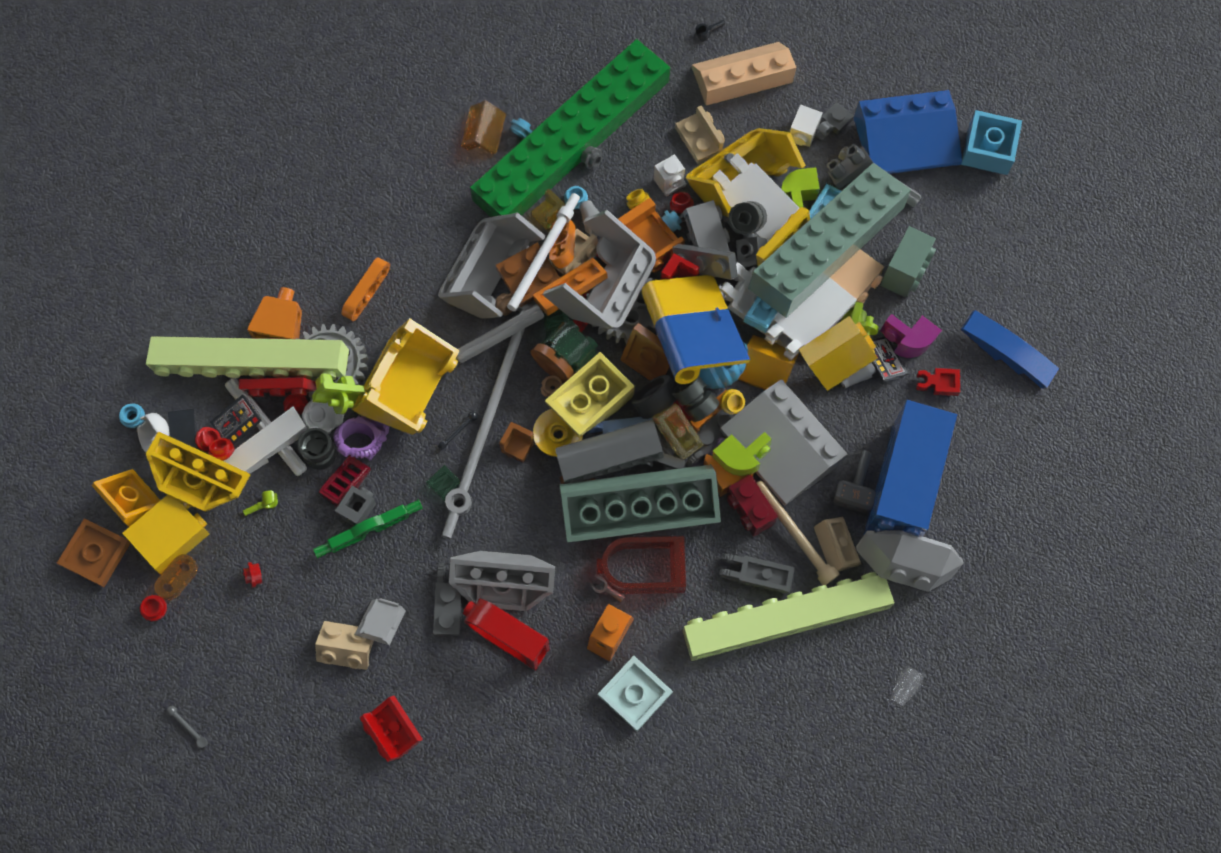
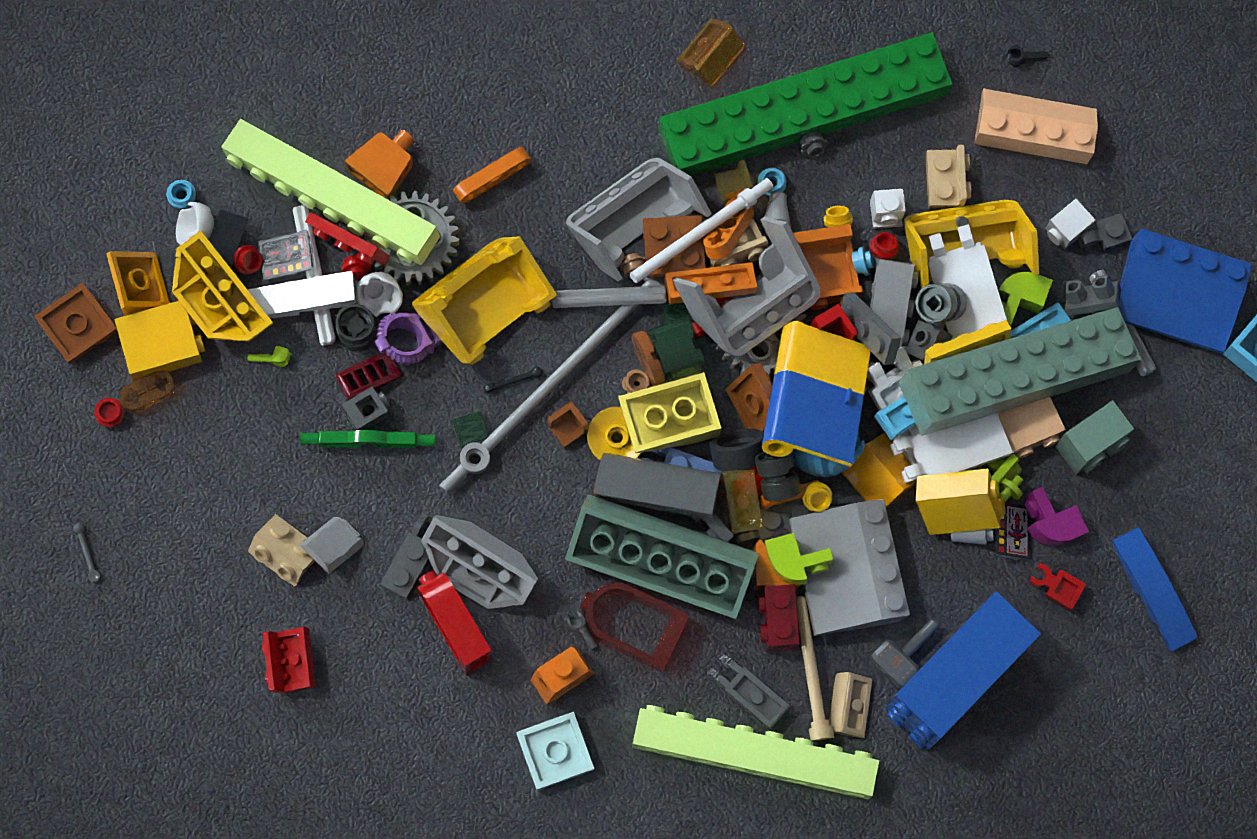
camera: 20 degrees right, 5 degrees up
red plate [208,438,235,461] -> none
red plate [243,562,262,588] -> none
lime hips [312,373,365,415] -> none
medium azure plate [510,118,532,139] -> none
light grey wedge [856,530,963,592] -> none

